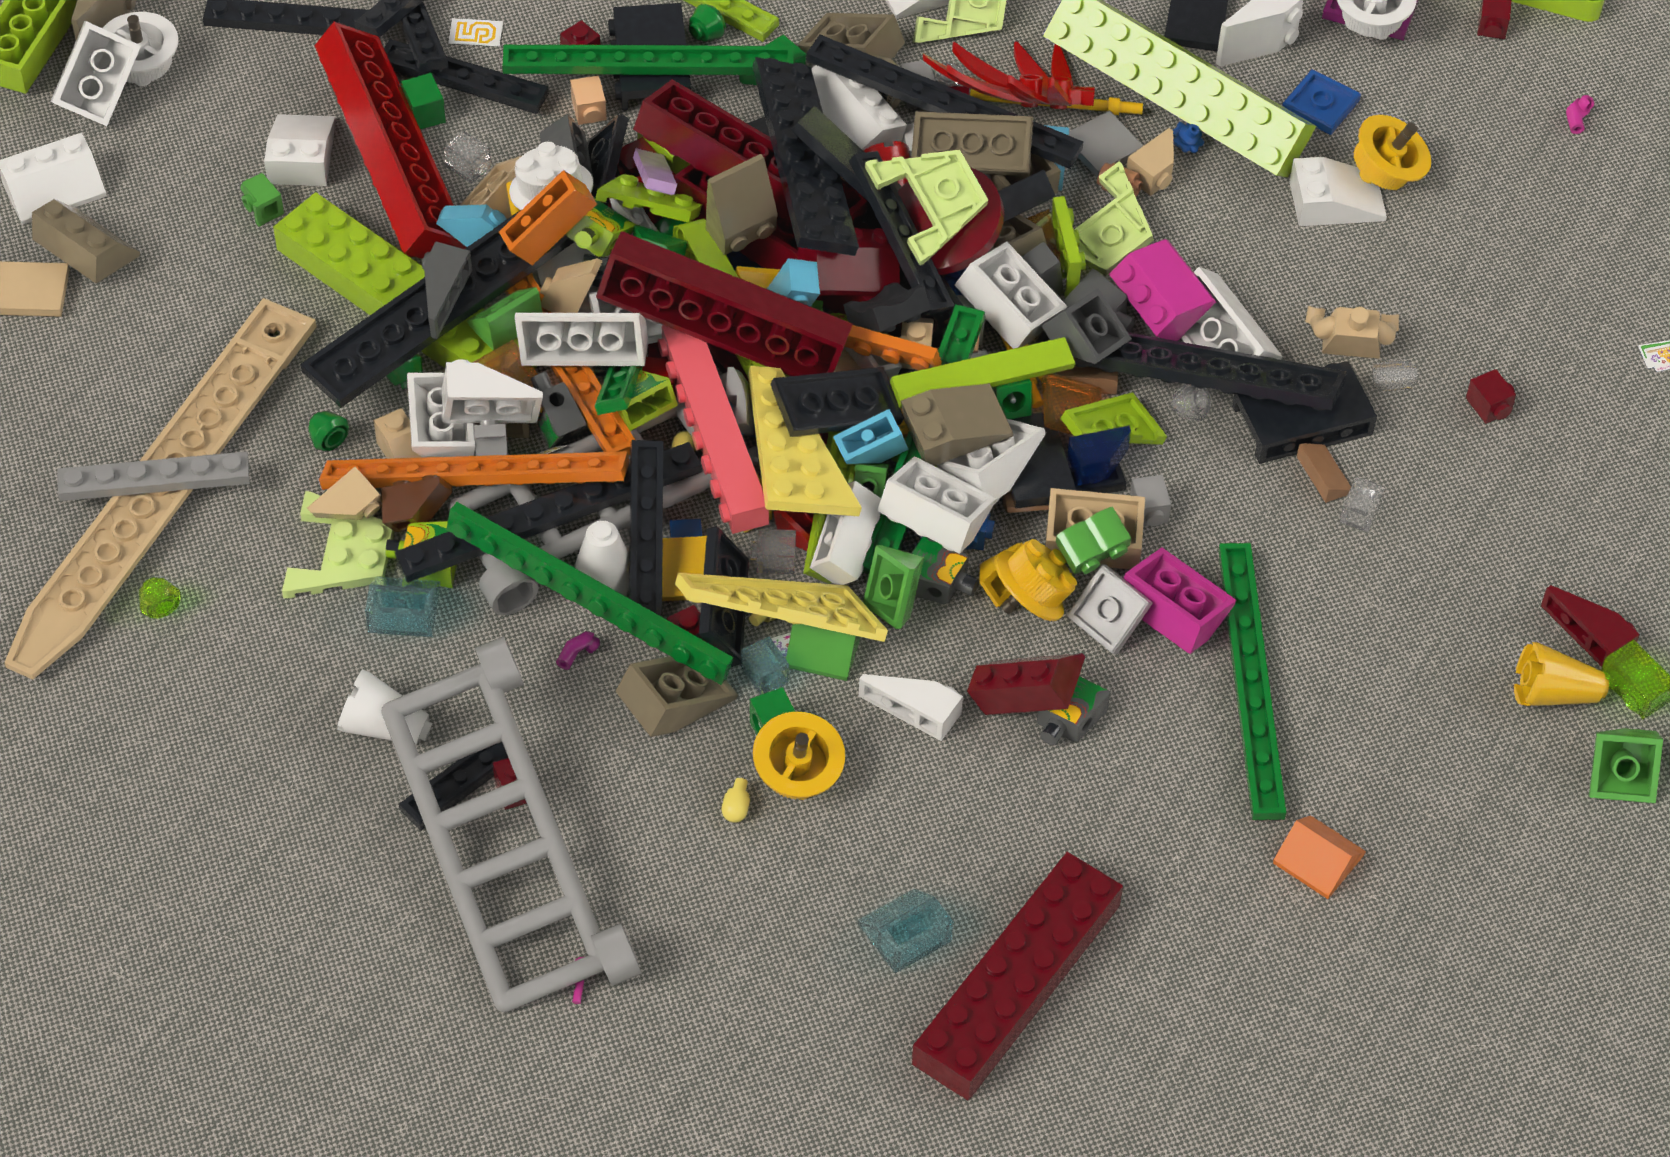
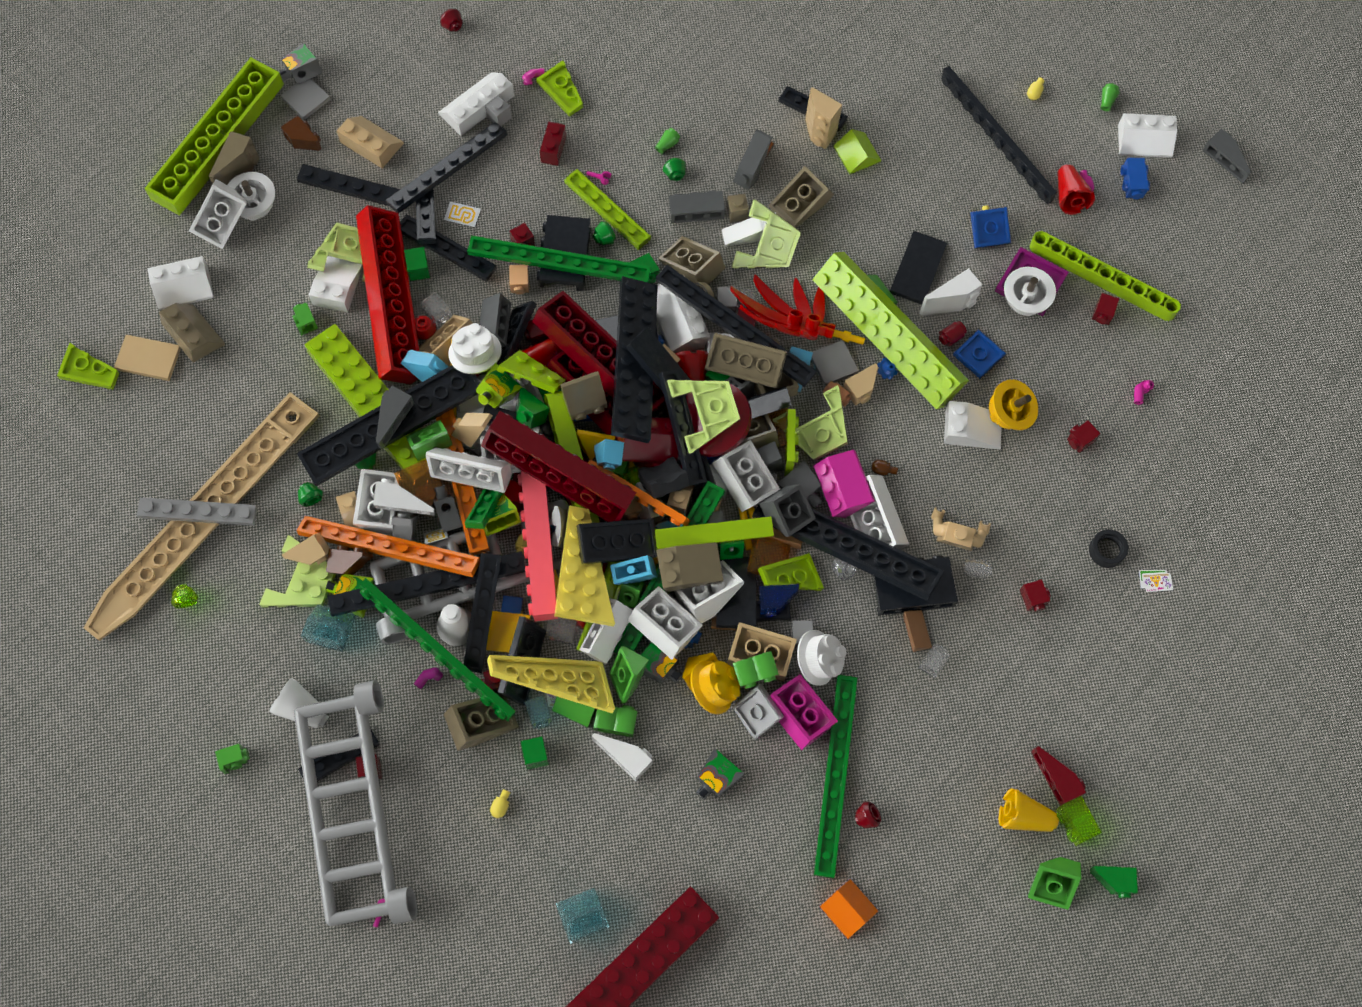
camera: 10 degrees right, 15 degrees up
orange brick [499,170,597,266] -> none
lavender tile [633,148,677,195] -> none
yellow piece [753,712,845,800] -> none
dark red slope [967,653,1085,715] -> none
none -> bright green brick [215,743,250,774]
none -> yellowish green wing [307,223,365,282]
none -> red cone [415,315,436,340]
none -> bright green brick [593,704,638,737]
none -> white piece [797,630,846,686]
none -> dark red cone [855,801,881,829]
none -> reddish brown cylinder [871,459,898,476]
none -> dark red brick [938,321,967,347]
none -> dark red brick [1067,420,1101,453]
none -> black tyre [1089,529,1129,568]

